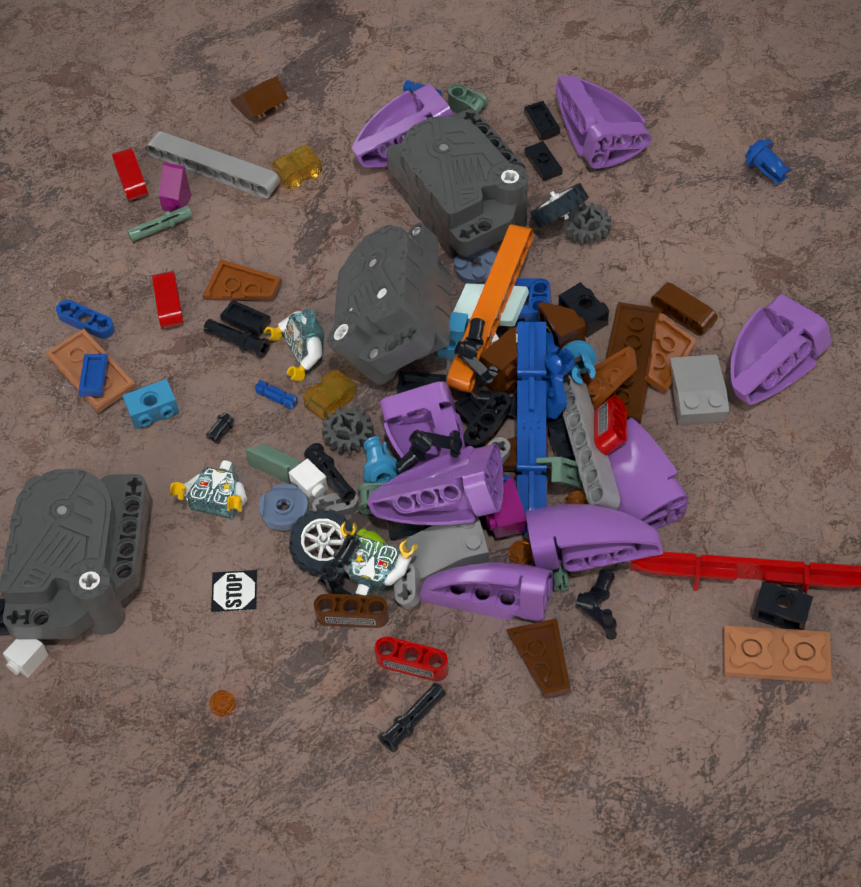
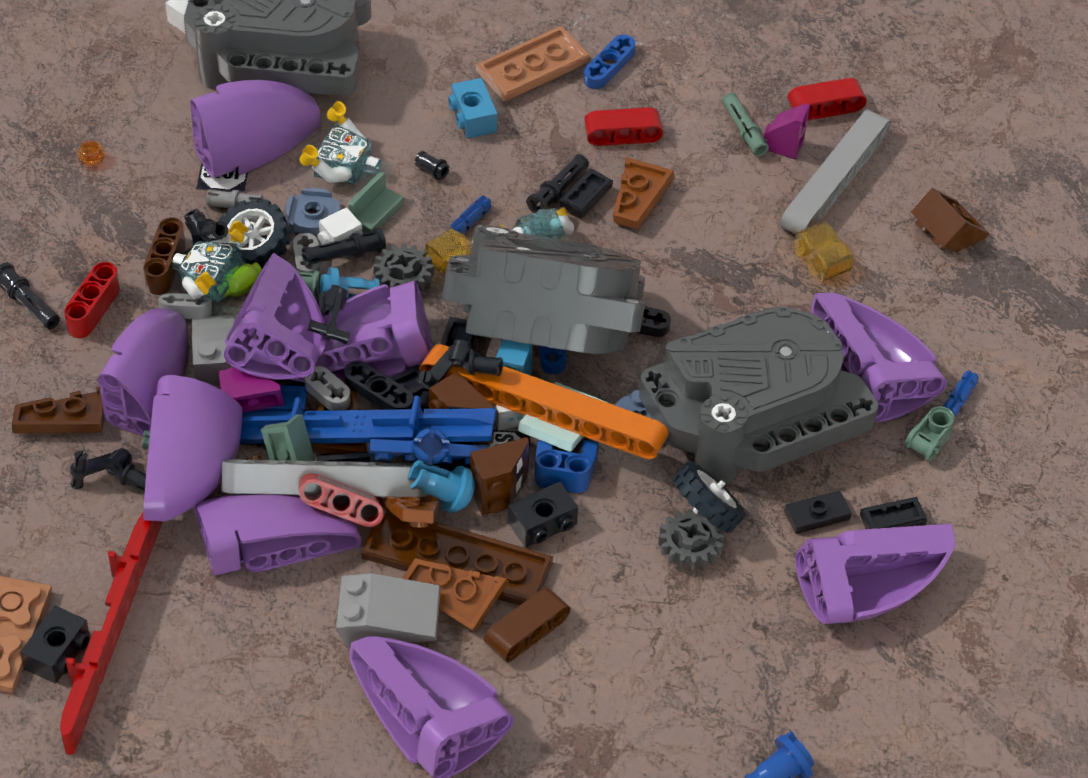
camera: 90 degrees right, 5 degrees down
blue tile [78,354,109,396] -> none
none -> medium lavender panel [190,80,321,178]
none -> light grey pin [206,189,264,208]

